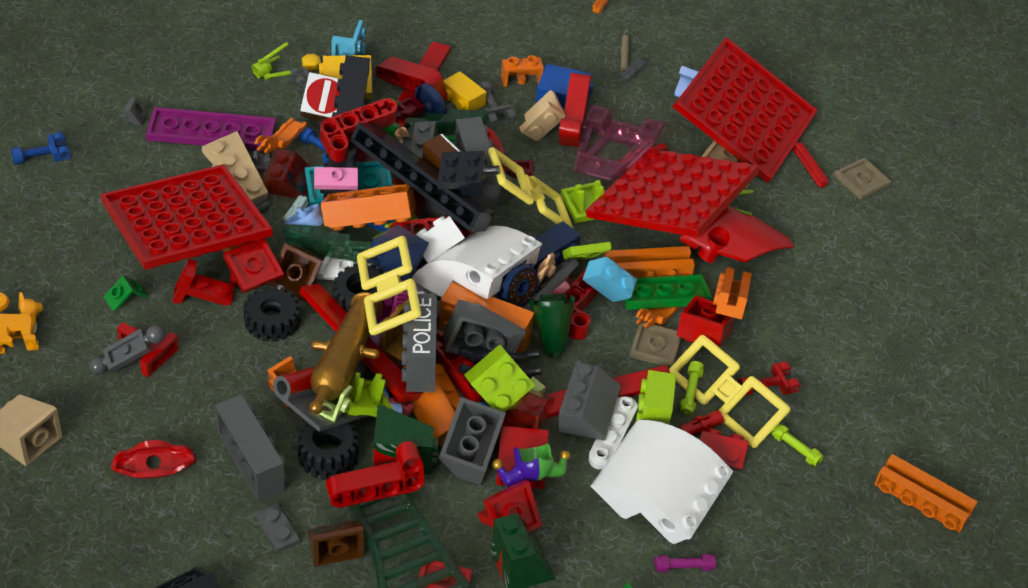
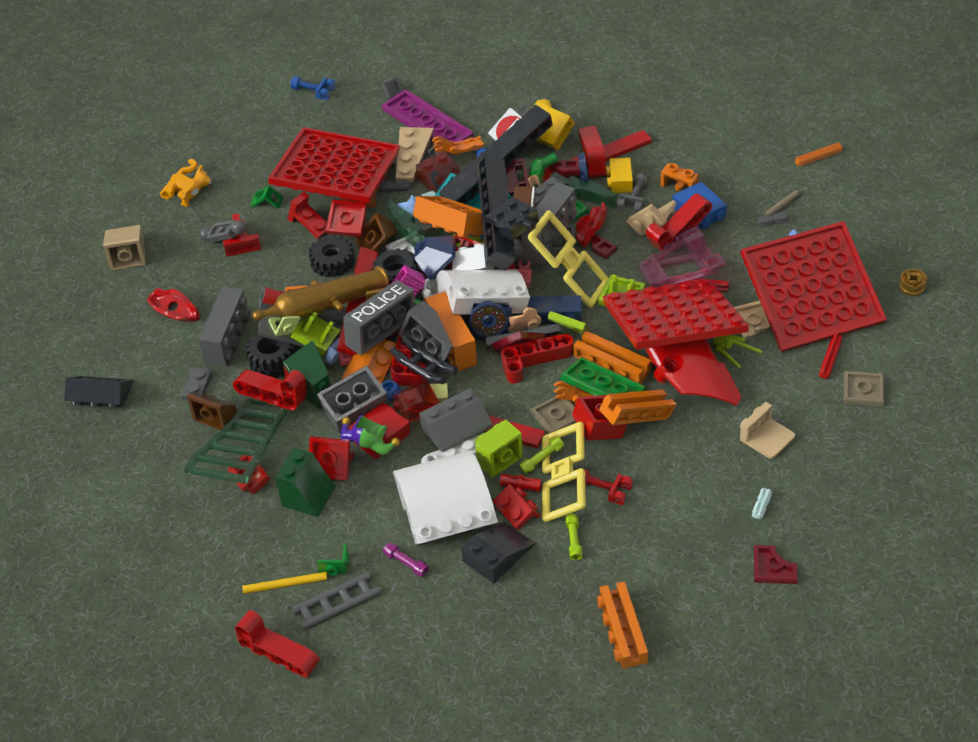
camera: 50 degrees right, 0 degrees up
lime plant [252,42,291,80] -> none
bright pink plate [314,167,358,190] -> none
red beam [320,98,397,162] -> none
medium azure bracket [331,20,366,56] -> none
light yellow bar [357,236,421,336] -> none
lime brick [465,345,535,412] -> none
dark green cone [529,294,575,357] -> none
medium azure brick [583,257,637,302] -> none
none -> black slope [461,522,535,583]
none -> tan bracket [740,402,795,459]
none -> light aqua piece [752,488,772,519]
none -> dark red tile [753,545,798,584]
none -> pearl gold wheel [899,269,927,296]

